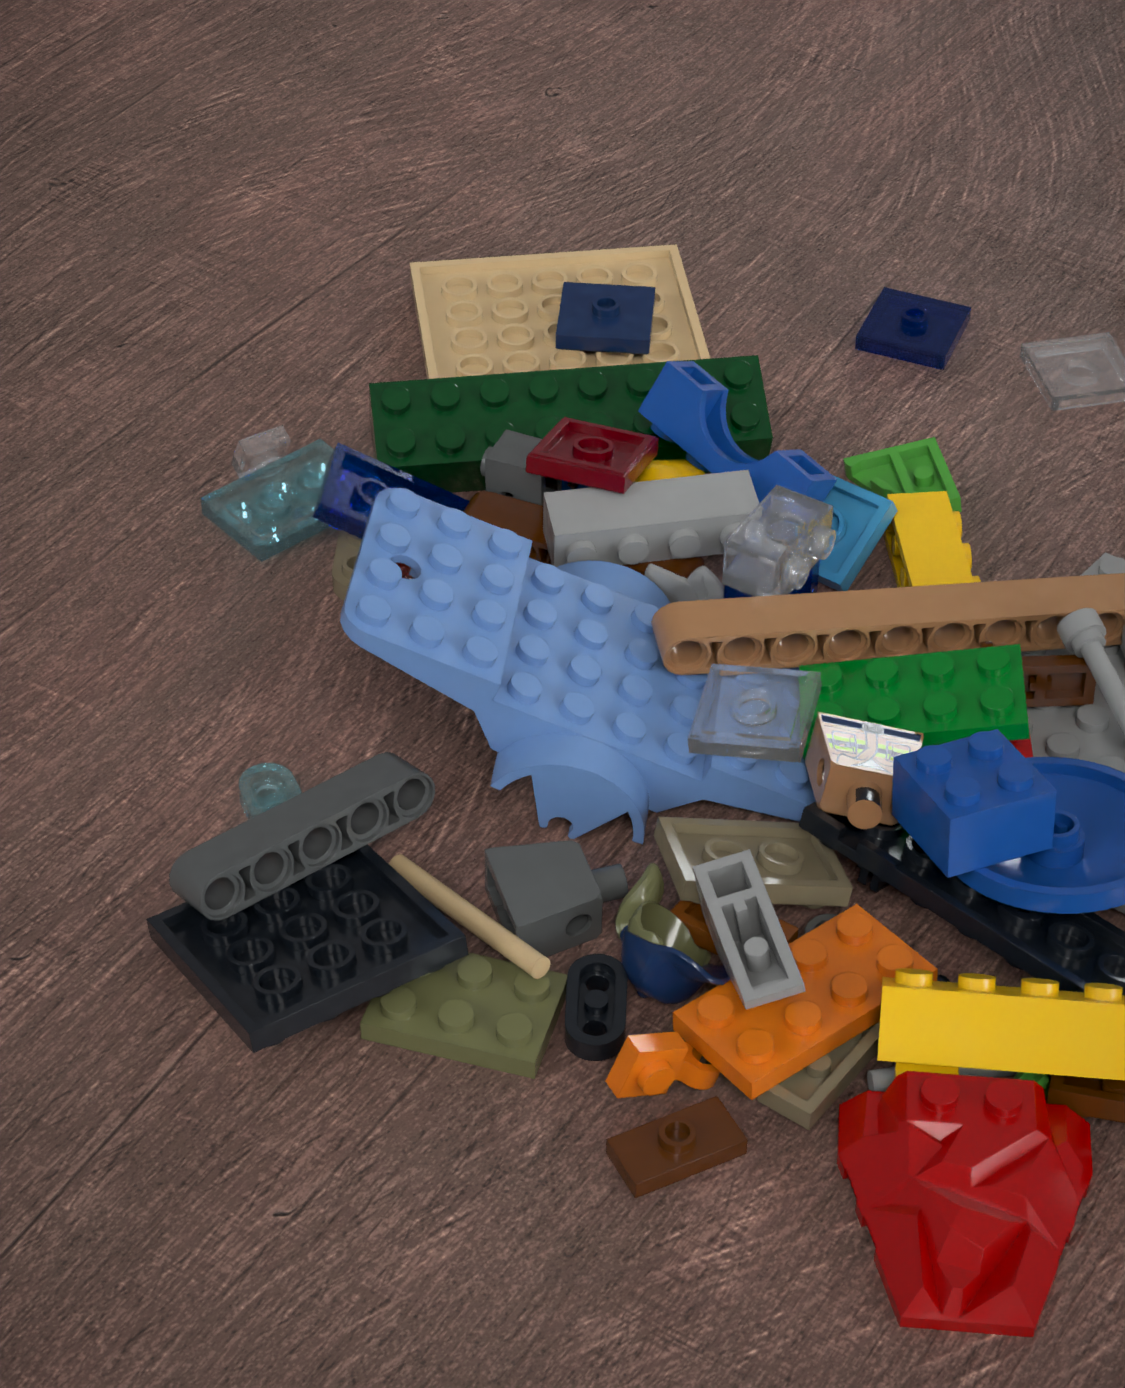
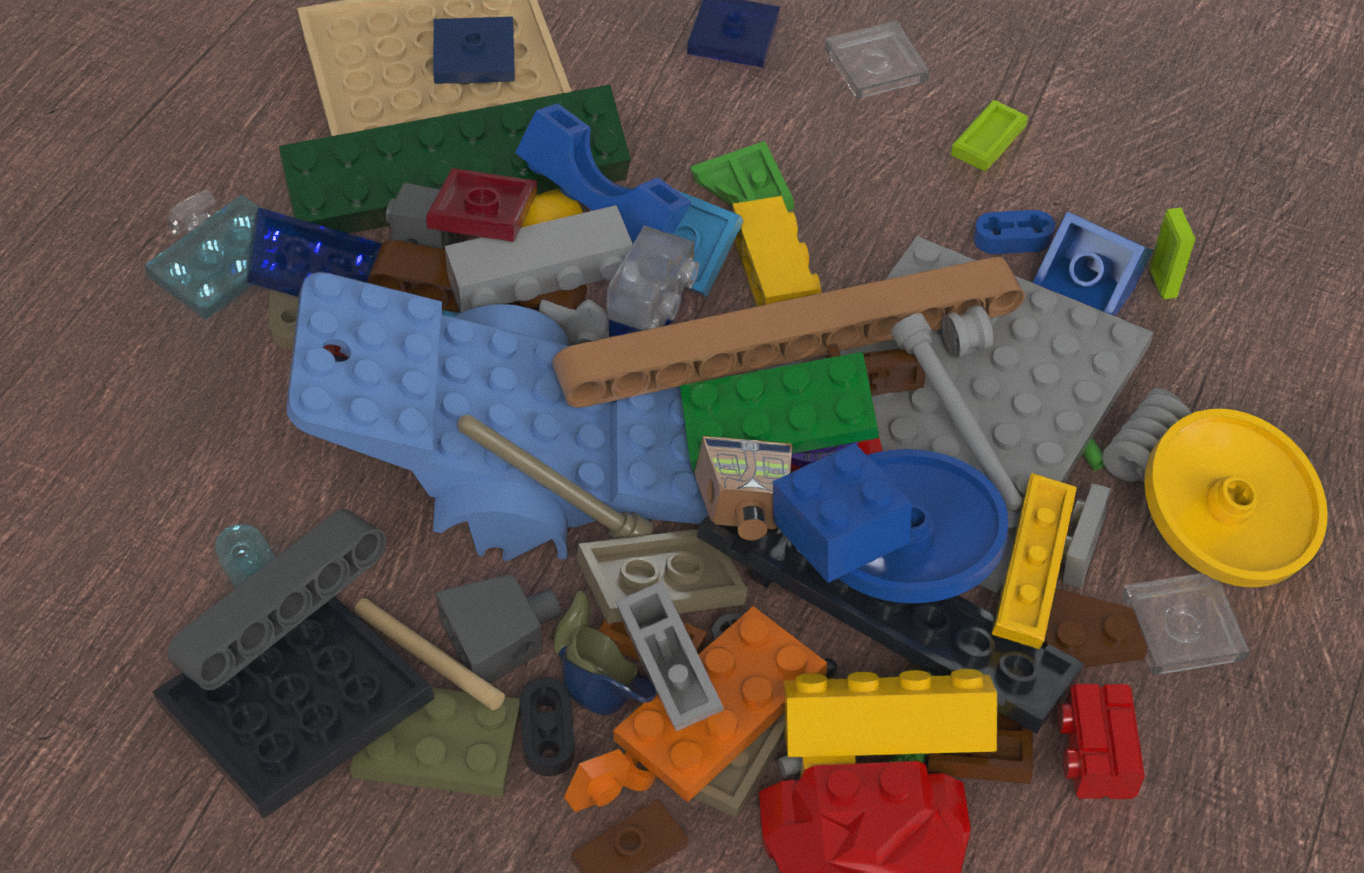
camera: 10 degrees left, 10 degrees up
clear tile [687,664,822,763] -> none
none -> dark tan piece [457,415,653,539]

